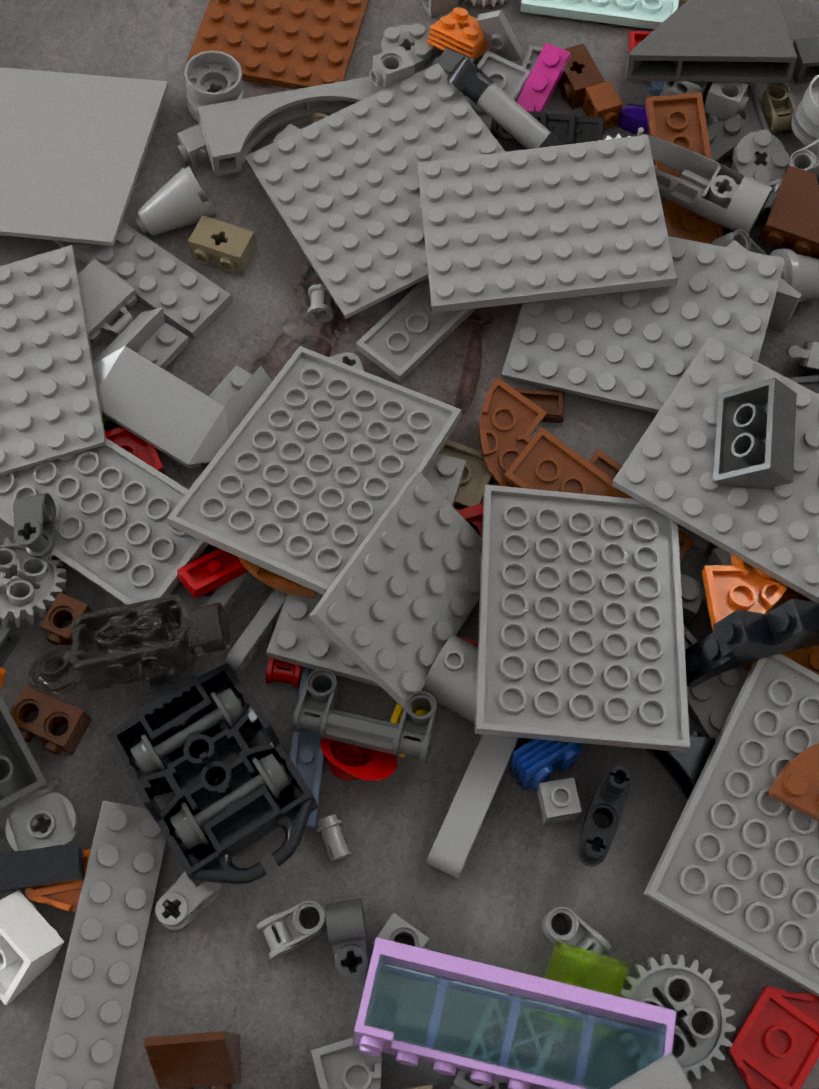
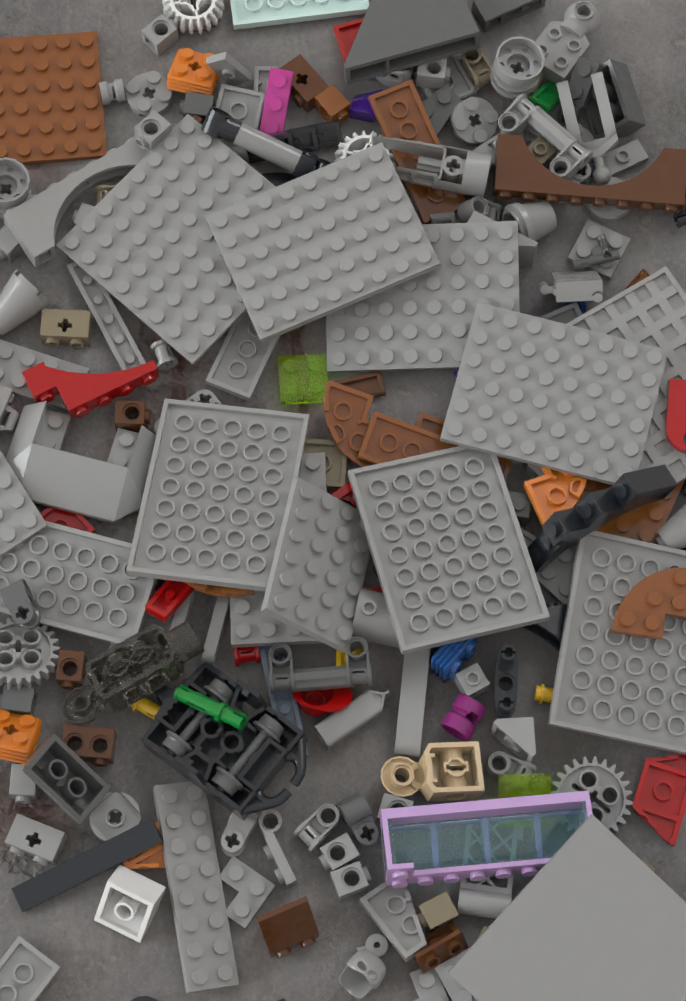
camera: 20 degrees left, 5 degrees up
light grey pin [316,815,351,863] -> none
dark grey slope [713,377,797,489] -> none
none -> red arch [21,360,159,419]
none -> light grey plate [66,262,146,370]
none -> light grey wheel [99,78,126,105]
none -> reddish brown brick [114,400,151,432]
none -> yellow pin [129,693,161,720]
none -> green pin [174,684,248,730]
none -> light grey plate [219,856,276,930]
none -> light grey plate [259,809,297,888]
none -> clear neon green plate [278,353,328,405]
none -> light grey piece [314,690,389,750]
none -> light grey brick [318,832,360,872]
none -> light grey brick [330,861,372,901]
none -> tan brick [380,741,485,802]
none -> magenta wheel [441,694,487,742]
none -> light grey slope [490,717,536,763]
none -> yellow pin [534,684,553,704]

